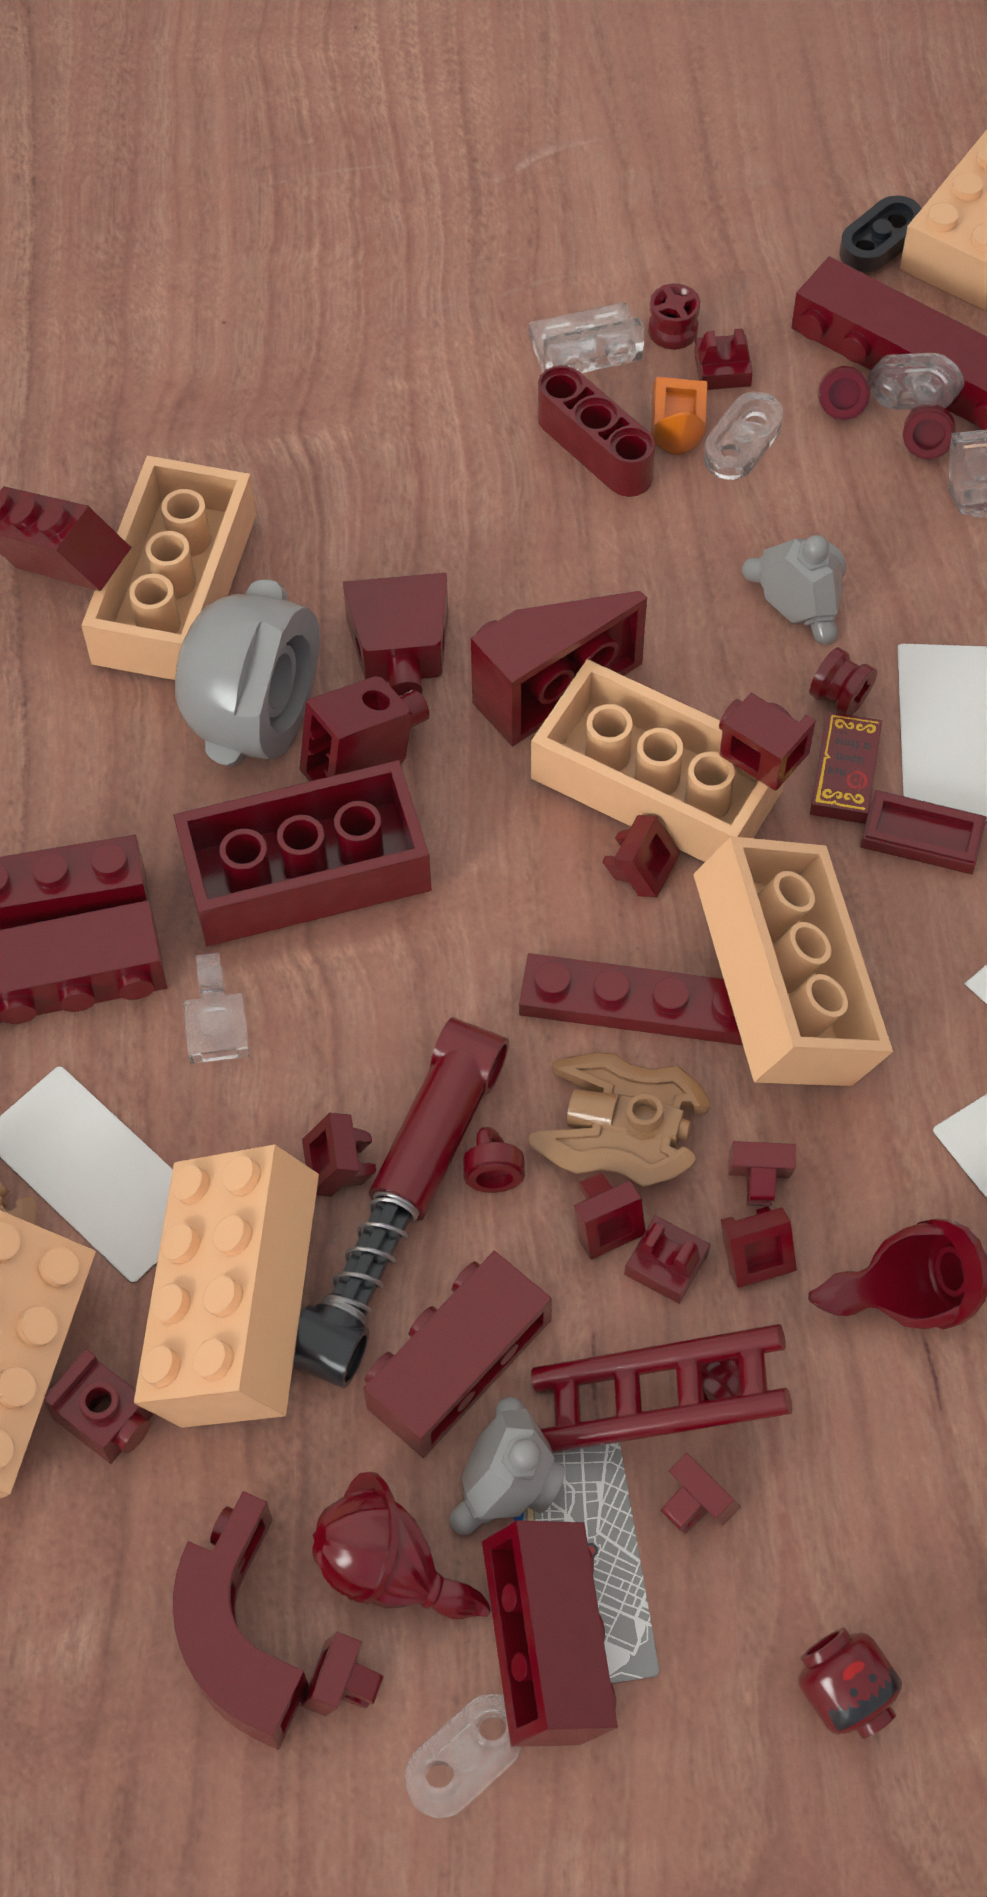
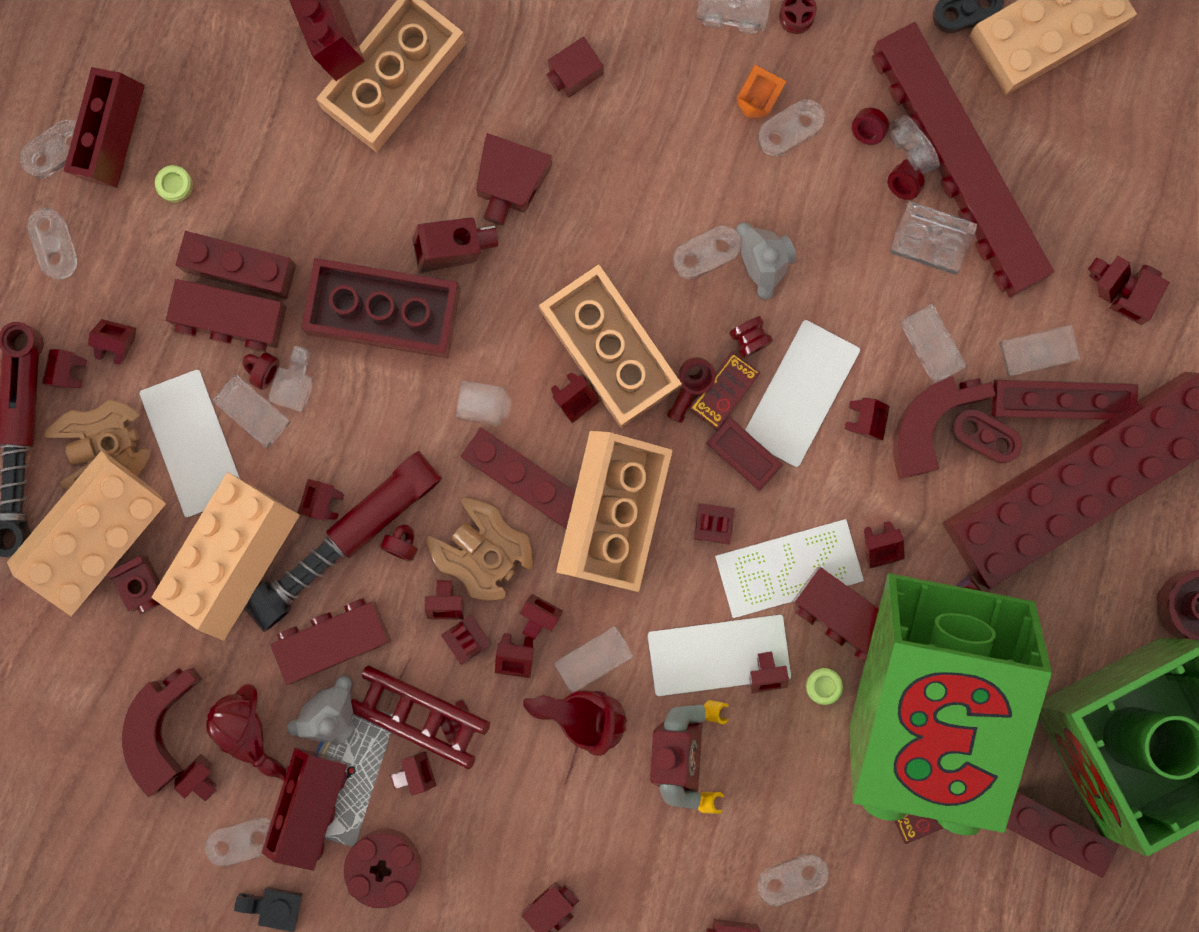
camera: 25 degrees right, 25 degrees up
light grey piece [175,579,320,767] -> none
dark red slope [471,591,647,747] -> none
dark red beam [538,365,655,497] -> none
dark red tile [694,329,753,390] -> none
dark red brick [719,692,816,791] -> none
dark red head [798,1627,902,1739] -> none
none -> clear plate [212,374,291,449]
none -> black plate [234,887,302,932]
none -> dark red tile [242,352,279,390]
none -> dark red brick [344,829,422,908]
none -> clear brick [456,381,511,426]
none -> dark red brick [546,36,604,98]
none -> clear plate [553,626,634,694]
none -> dark red bar [667,357,716,423]
none -> clear plate [673,226,741,279]
none -> dark red tile [694,504,735,544]

